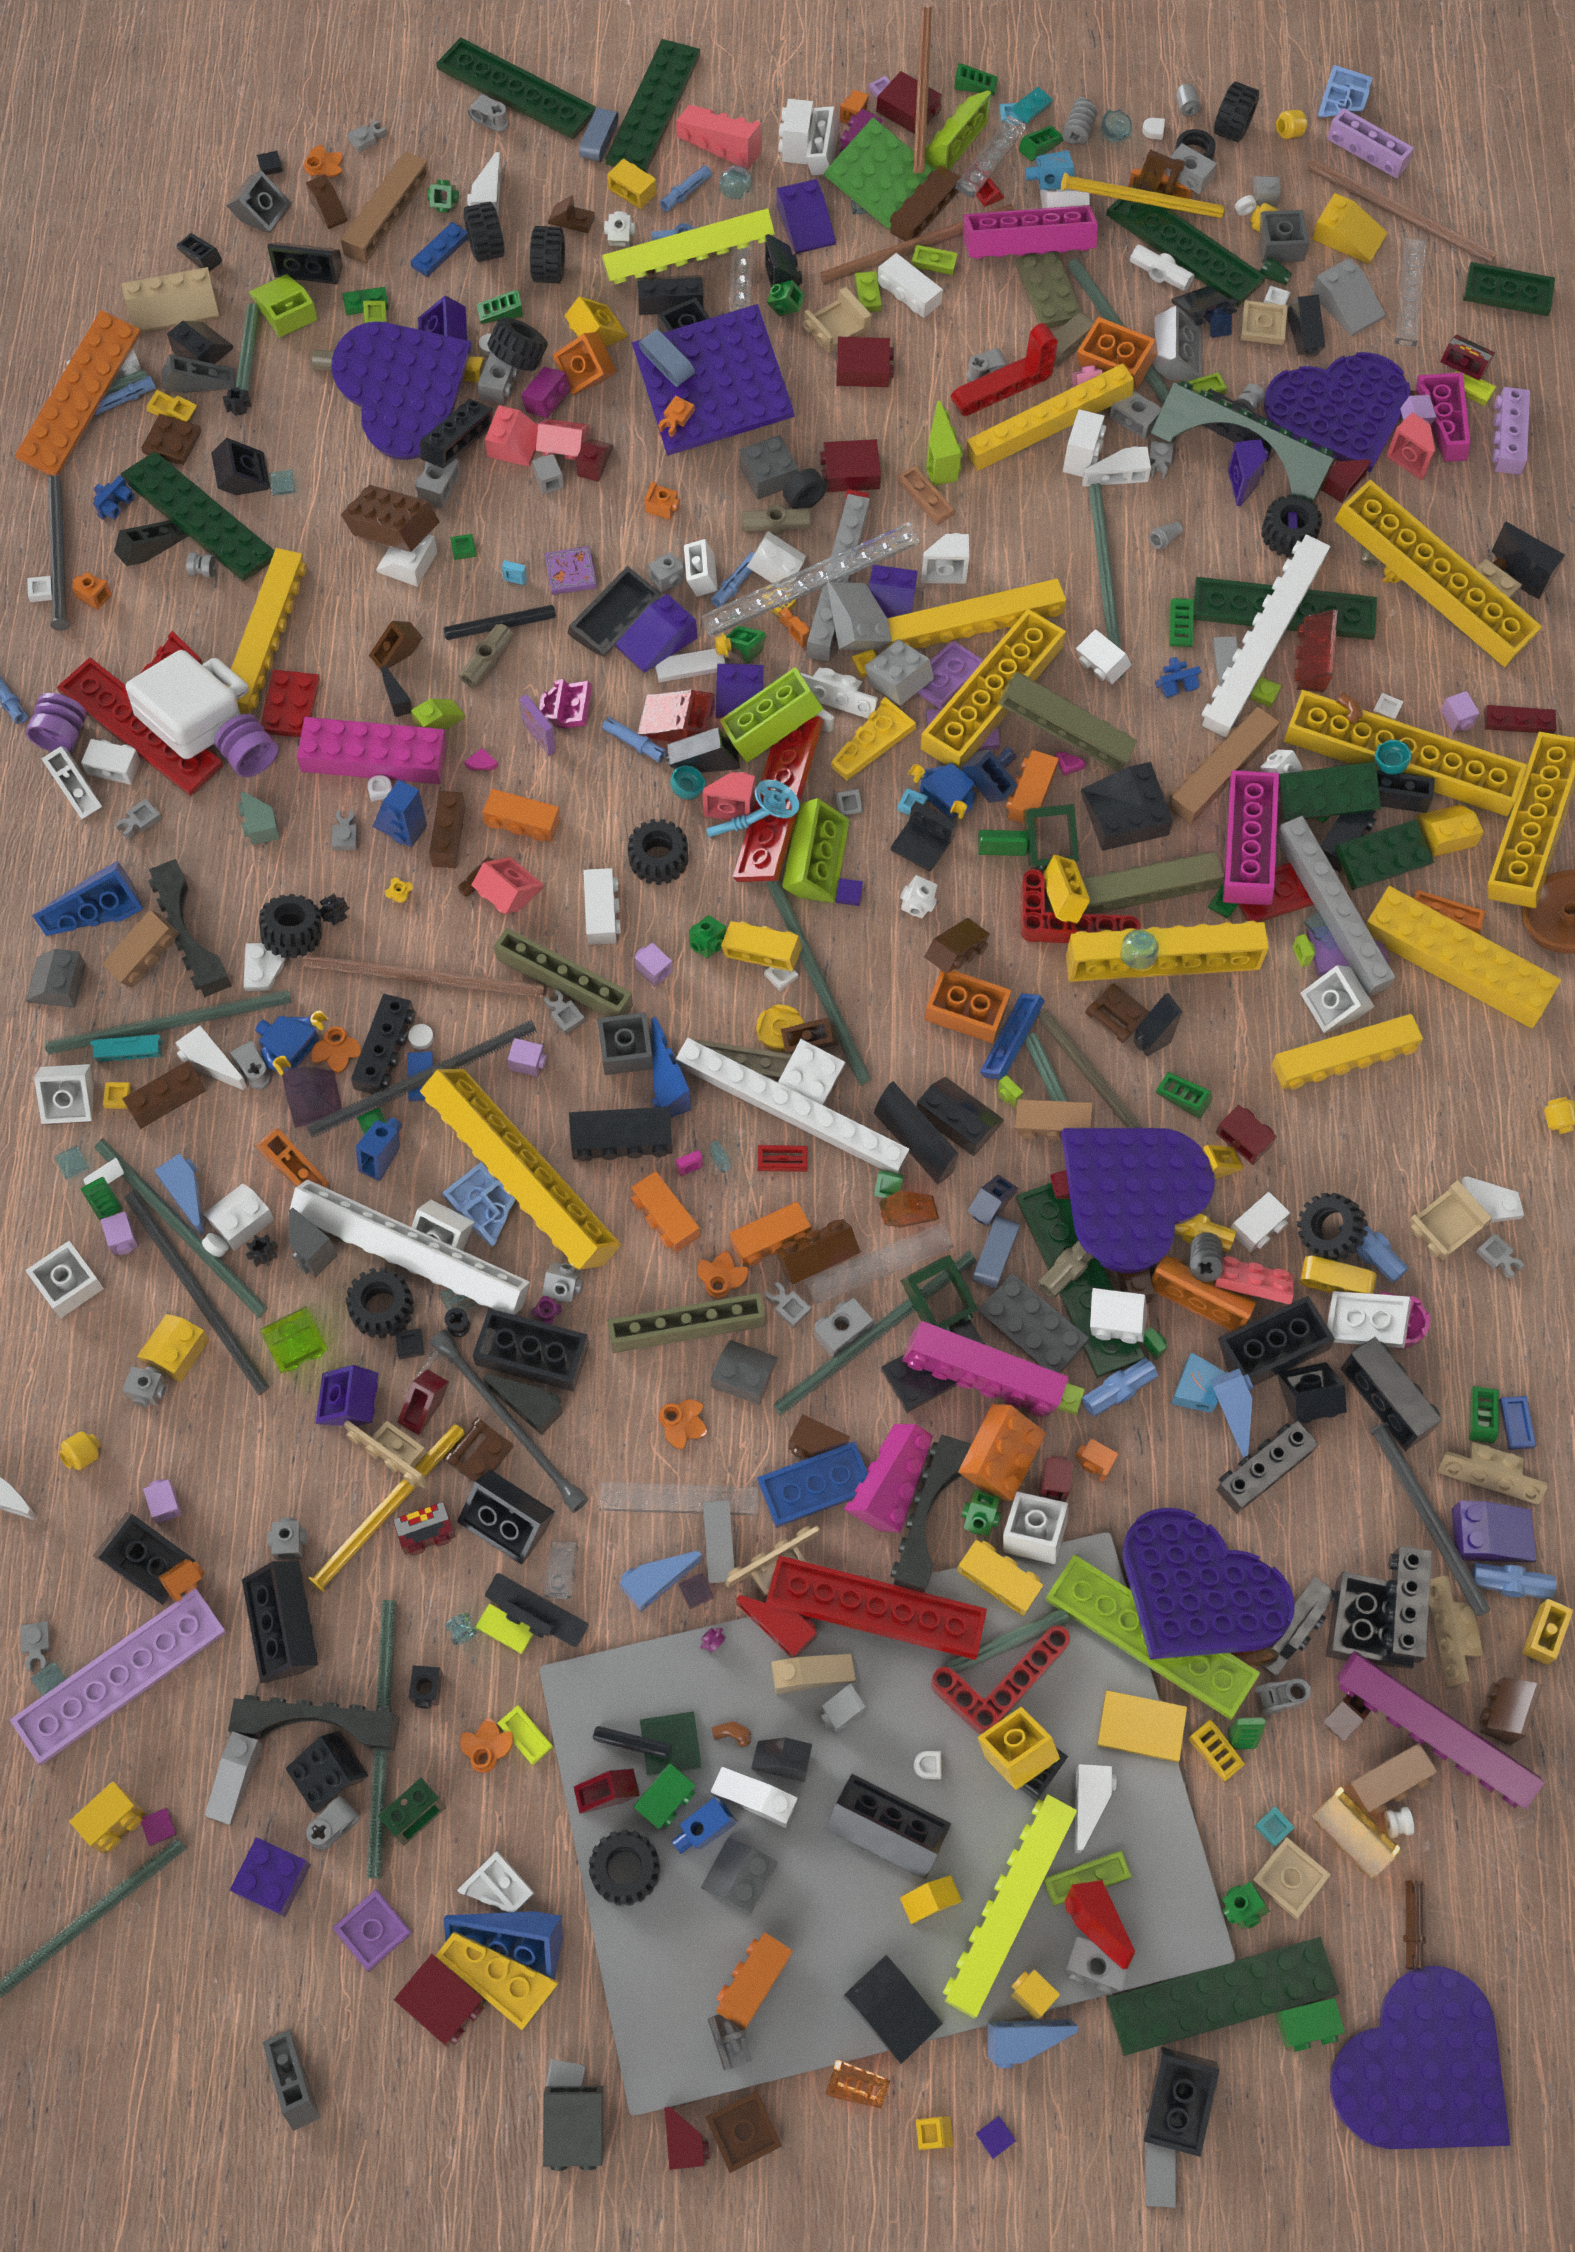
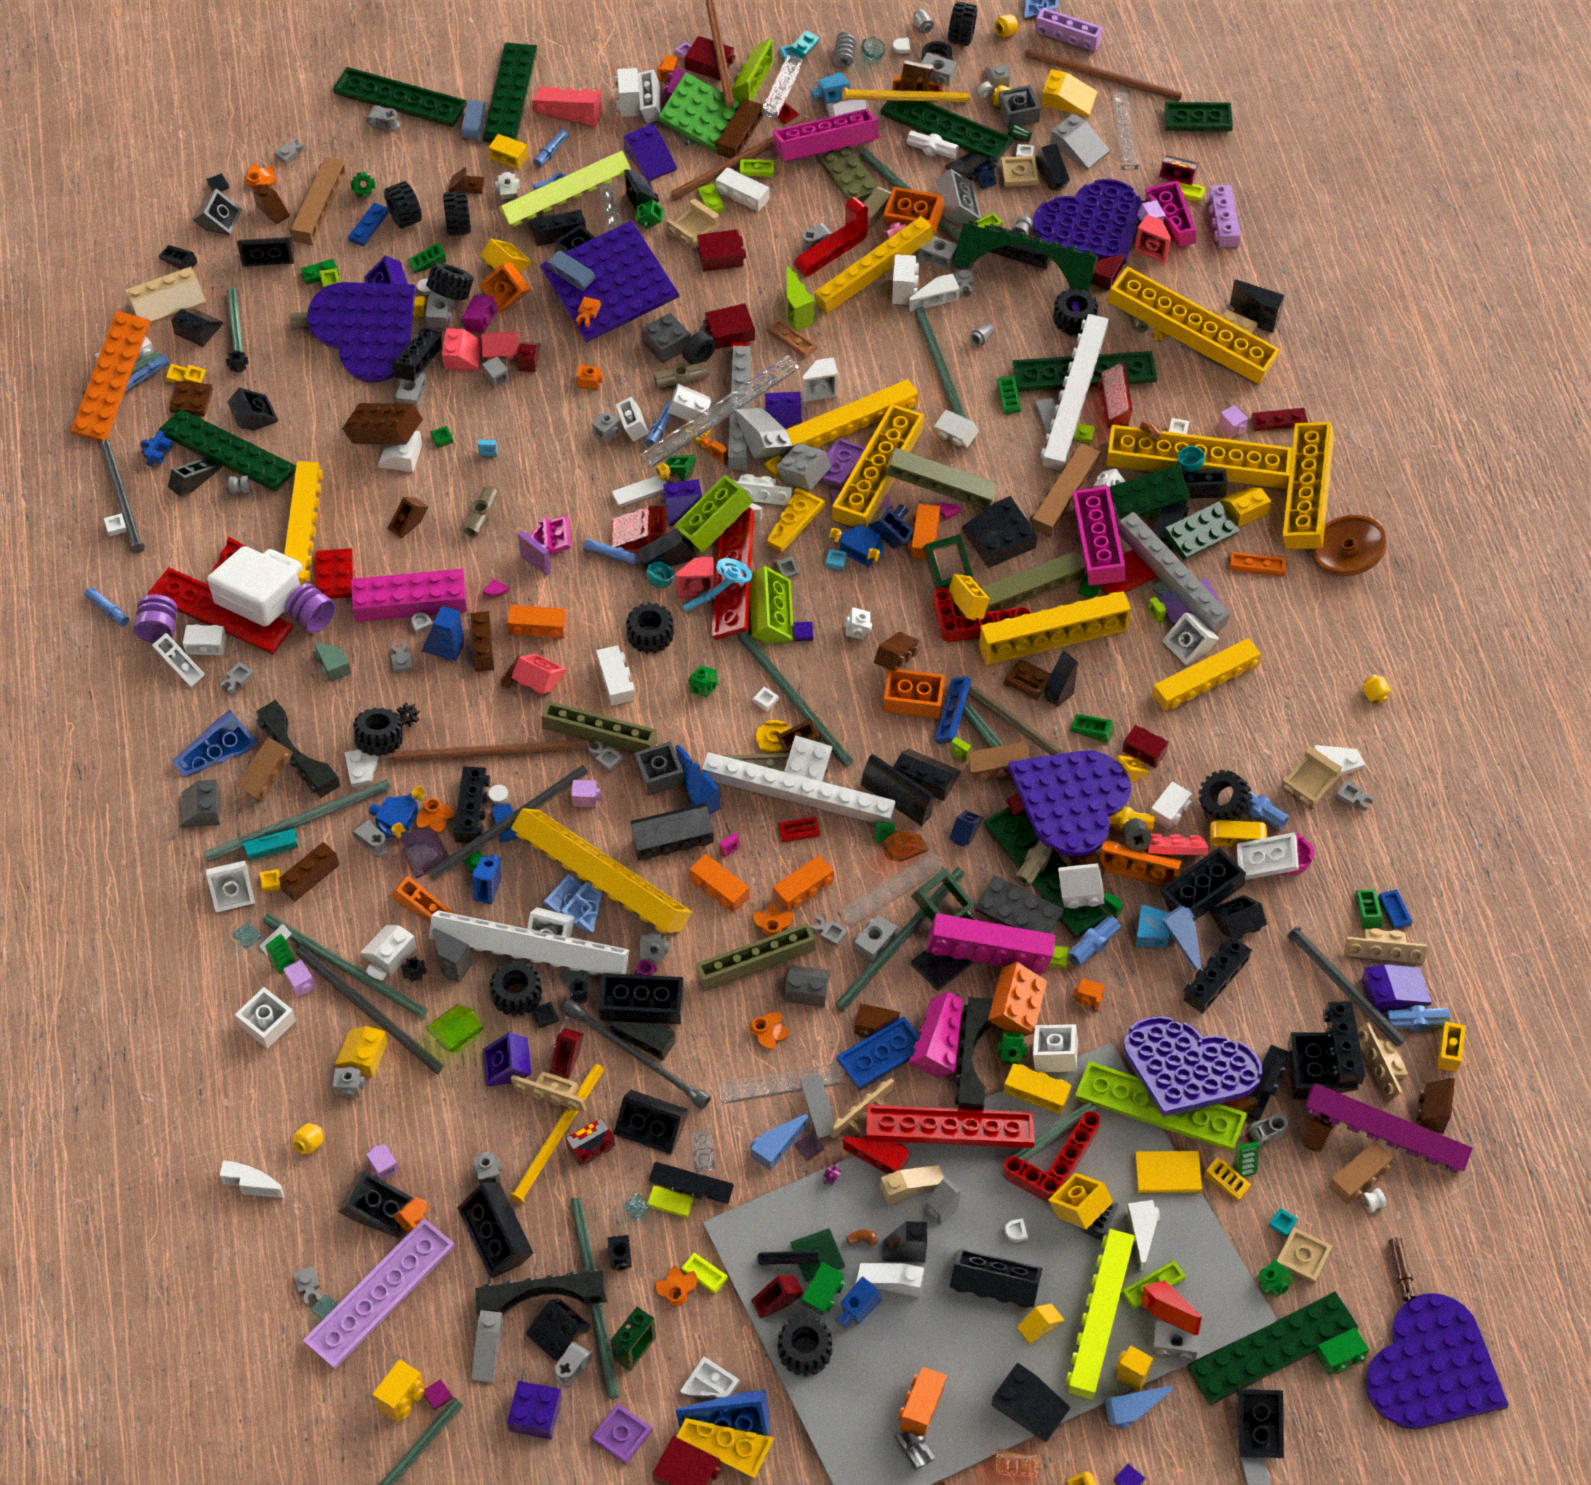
camera: 10 degrees left, 10 degrees down
orange brick [72,571,112,610] -> none
medium blue slope [154,1153,205,1235] -> none
dark grey slope [162,354,235,393] -> none
white slope [175,1026,247,1090] -> none
lime slope [249,274,317,338] -> none
clear light blue tile [269,470,295,496] -> none
black slope [381,666,412,717] -> none
yellow plate [385,877,413,903] -> none
lime slope [411,698,466,730] -> none
black axle [443,605,556,640] -> none
reddish brown plate [444,1417,514,1482] -> none
white slope [467,152,501,215] -> none
medium lavender tile [544,546,597,595] -> none
black slope [567,566,662,657] -> none
dark purple slope [615,594,698,673] -> none
lavender brick [634,943,673,987] -> none
dark grey slope [701,1837,777,1916] -> none
clear light blue tile [709,1140,730,1173] -> none
clear light blue hair [719,166,752,199] -> none
yellow brick [721,921,802,972] -> none
reddish brown brick [775,1219,861,1284] -> none
black bracket [891,801,957,872] -> none
green slope [954,63,998,95] -> none
sand blue beam [972,1215,1020,1289] -> none
green panel [978,830,1028,856] -> none
green slope [1019,125,1064,161] -> none
dark red brick [1038,1456,1073,1502] -> none
clear light blue hair [1121,930,1159,969] -> none
blue hips [1155,657,1201,698] -> none
dark purple slope [1228,439,1268,506] -> none
clear yellow brick [1312,1787,1402,1879] -> none
black brick [1340,1337,1442,1451] -> none
yellow brick [1365,886,1562,1029] -> none

